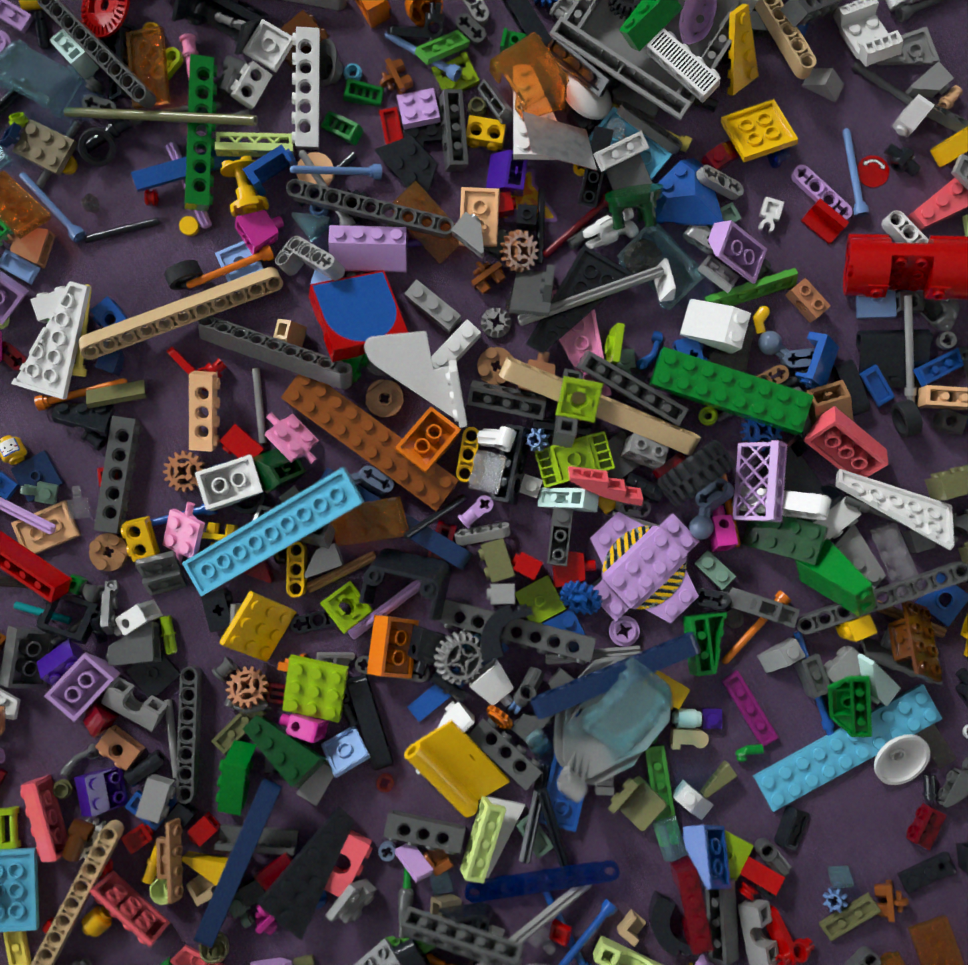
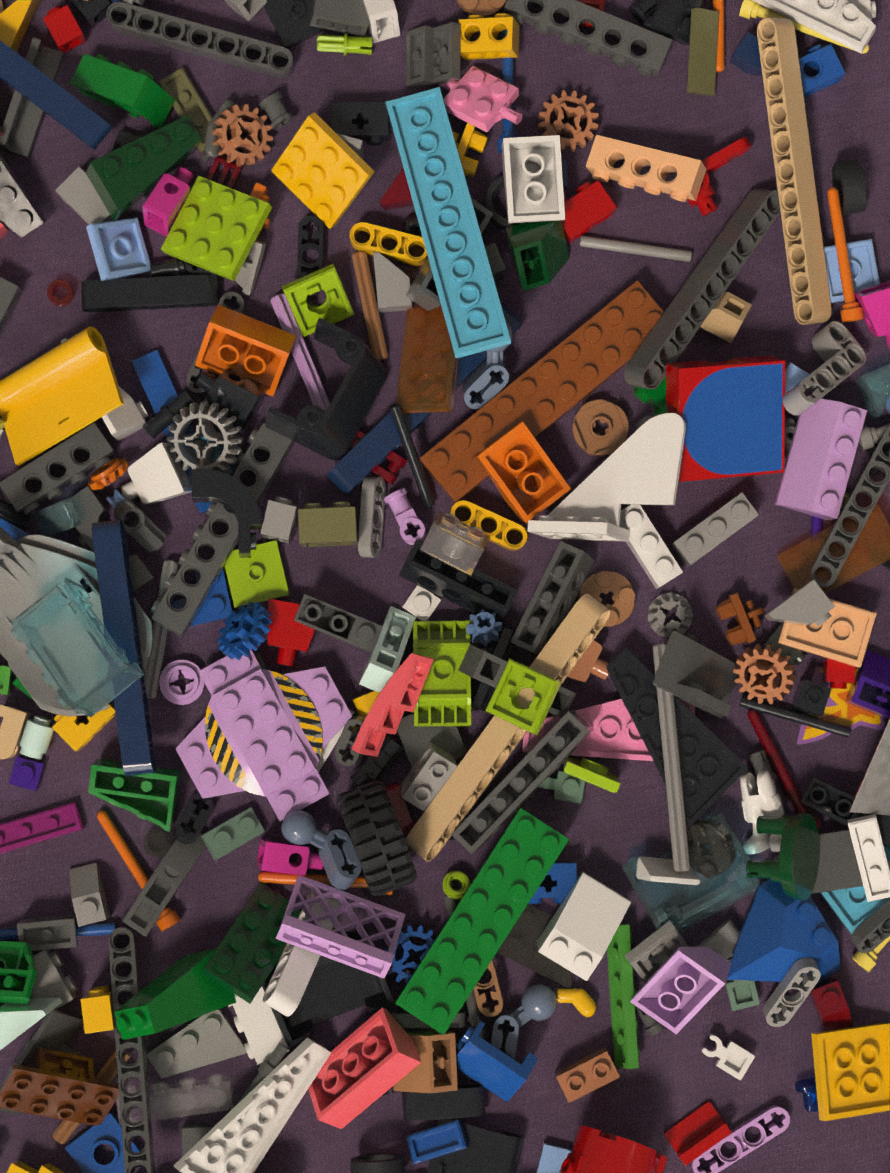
camera: 100 degrees right, 0 degrees up
light grey bar [164,699,177,778] -> none
bright pink plate [265,412,319,464] -> none
white piece [477,426,517,452] -> none
red brick [511,552,543,580] -> none
blue piece [636,331,663,370] -> none

